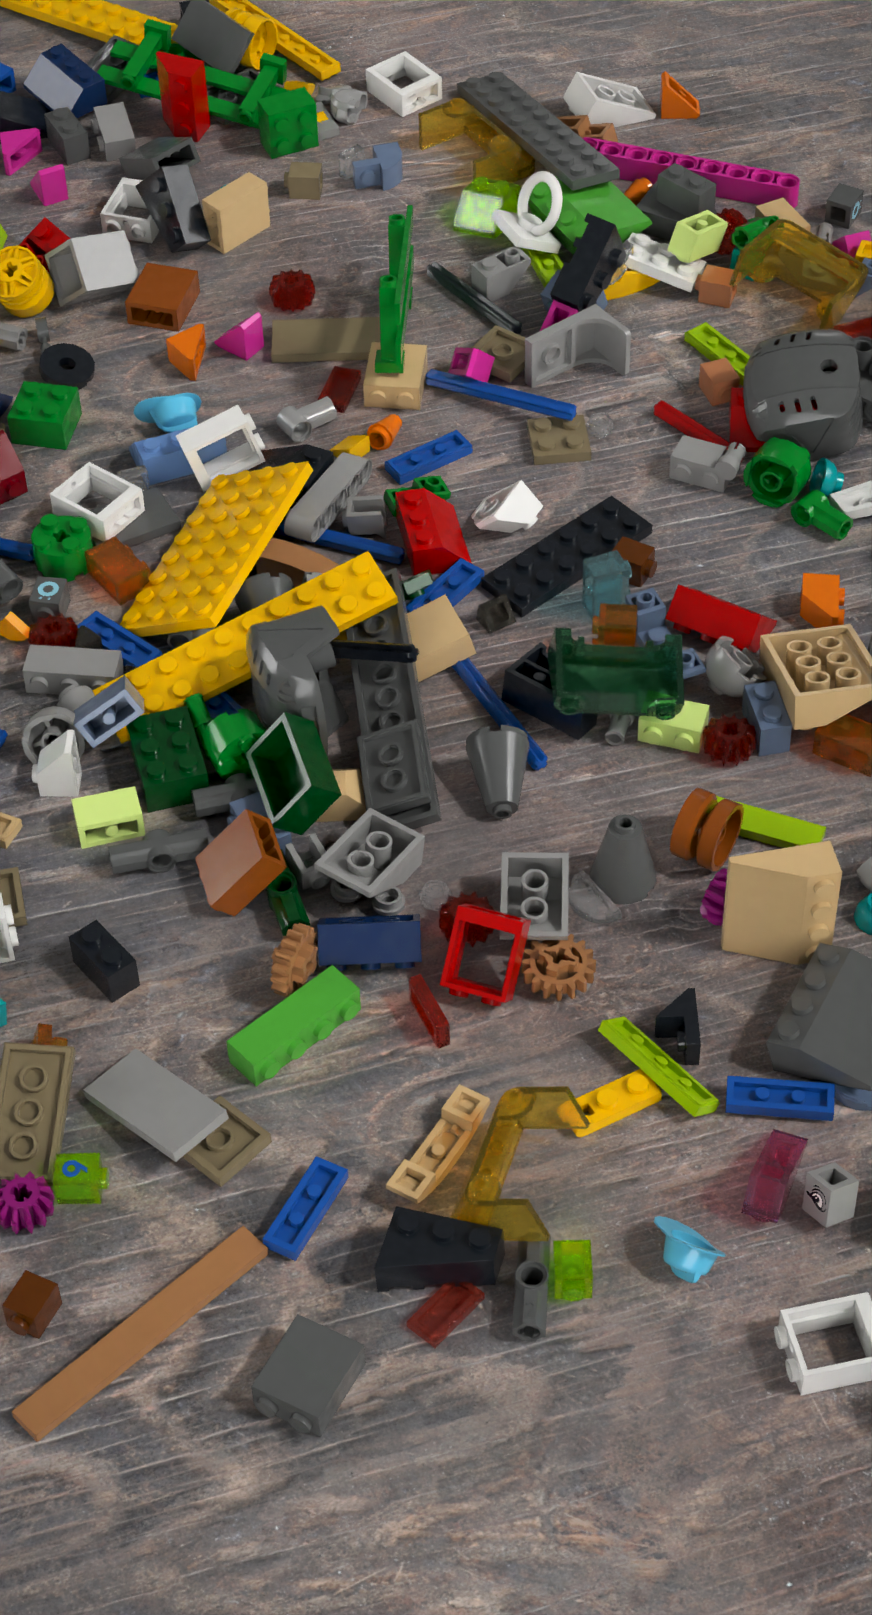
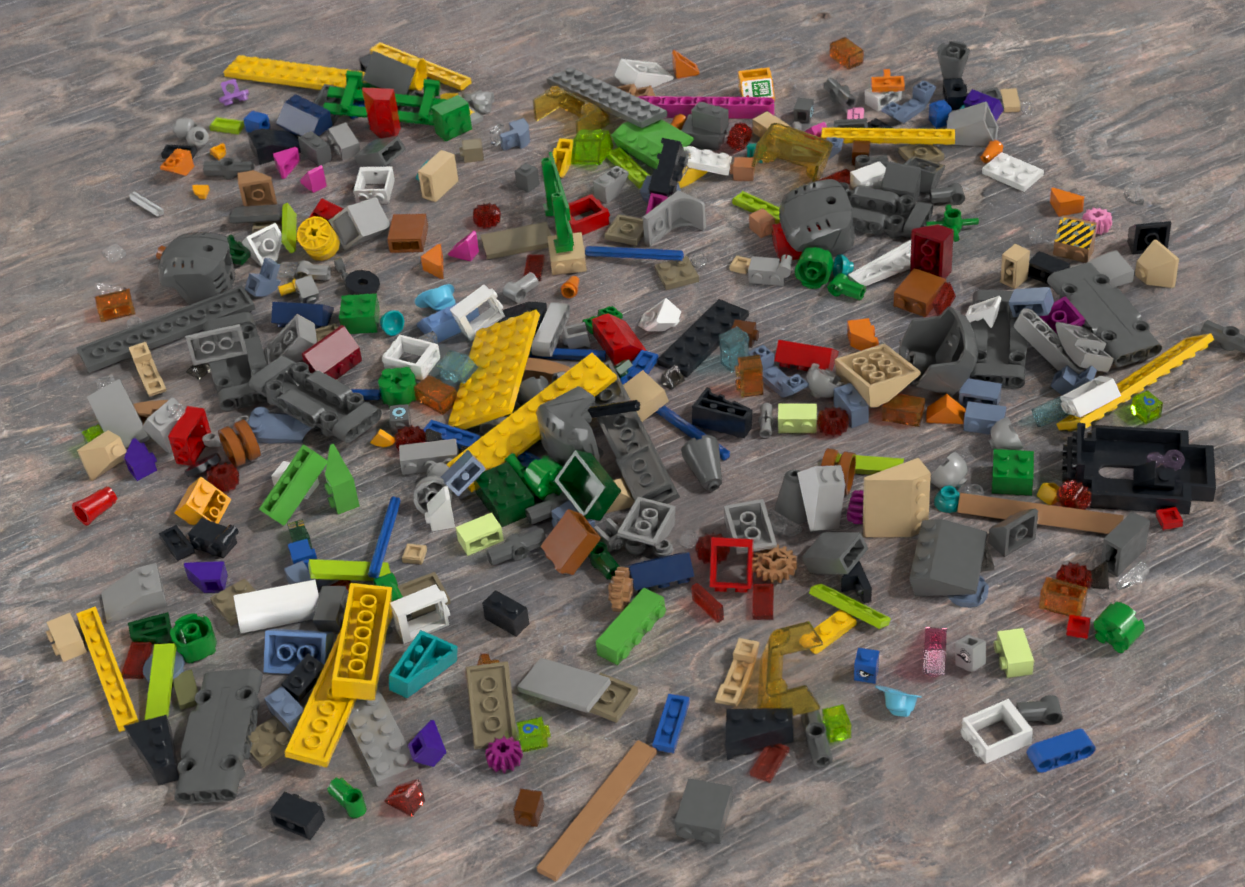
camera: 10 degrees left, 5 degrees down
black wedge [135,164,211,253] -> none
yellow slope [330,435,370,458] -> none
white window [366,51,442,117] -> none
blue tile [385,430,473,485] -> none
black axle [427,262,522,334] -> none
dark pink slope [448,347,495,383] -> none
white tile [491,171,563,254] -> none
clear green windscreen [548,628,684,720] -> none
red axle [653,400,744,462] -> none
yellowish green brick [667,210,728,263] -> none
blue plate [725,1076,835,1121] -> none
green piece [731,216,782,250] -> none
none -> teal piece [380,310,405,336]
none -> clear light blue brick [436,350,478,384]
none -> dark grey brick [515,163,540,193]
none -> yellow slope [552,138,577,178]
none -> red window [568,194,610,236]
none -> tan tile [730,256,751,274]
none -> slope [738,67,775,101]
none -> clear red tile [752,584,774,620]
none -> light grey slope [797,465,845,532]
none -> dark grey brick [802,532,869,575]
none -> blue brick [854,648,879,684]

